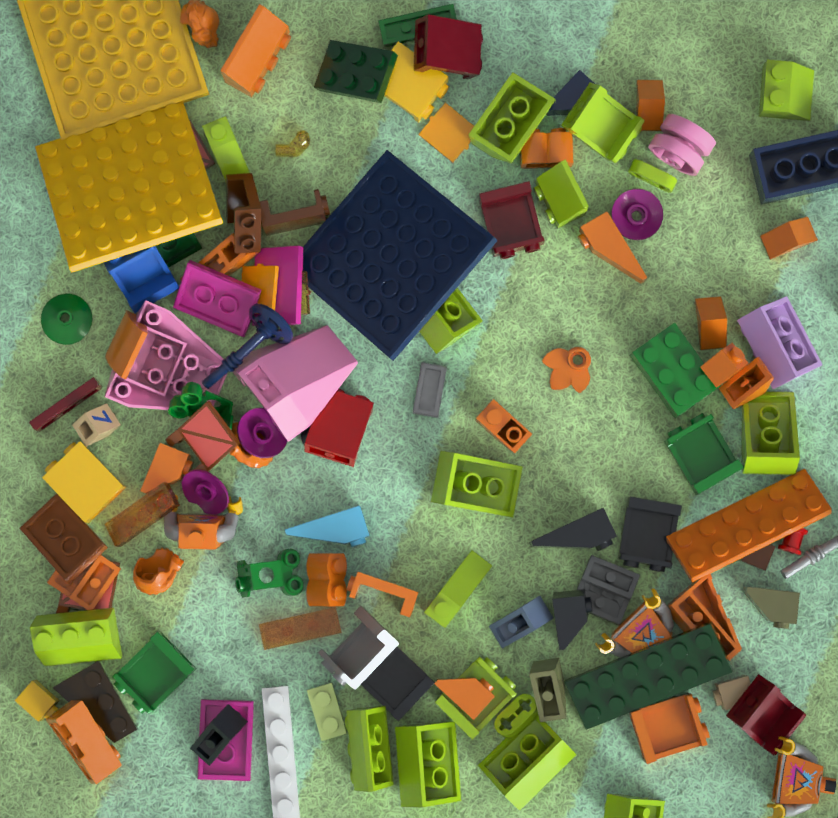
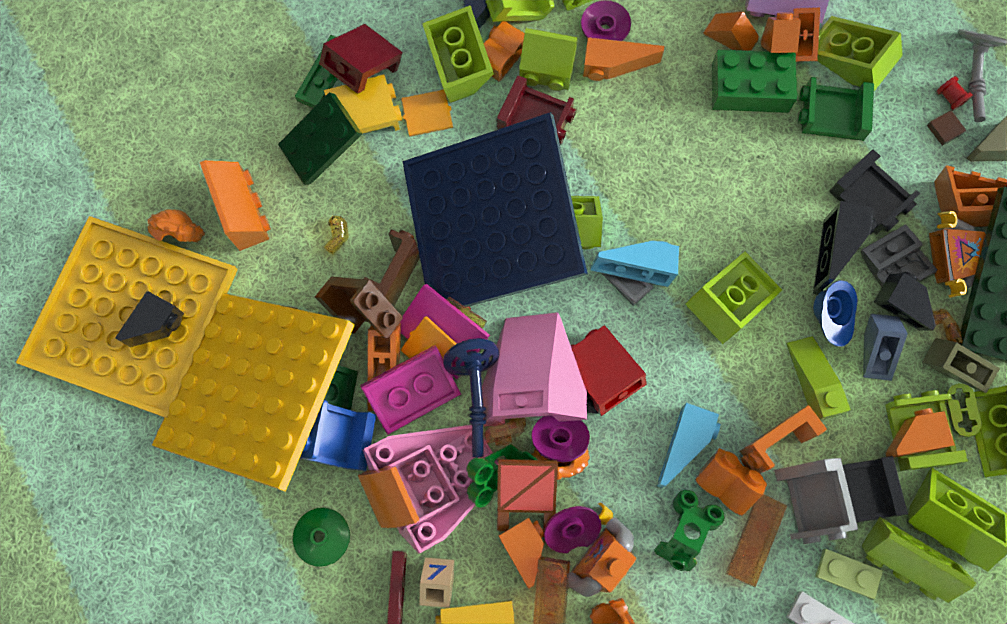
camera: 55 degrees left, 10 degrees down
lime slope [202,116,258,192] -> none
orange slope [475,399,532,454] -> none
orange plate [542,347,591,393] -> none
orange plate [666,468,832,582] -> none
none -> black slope [115,291,184,347]
none -> clear orange bracket [484,417,526,446]
none -> medium azure slope [590,241,679,287]
none -> blue piece [813,280,858,347]
none -> clear orange arm [932,308,963,344]

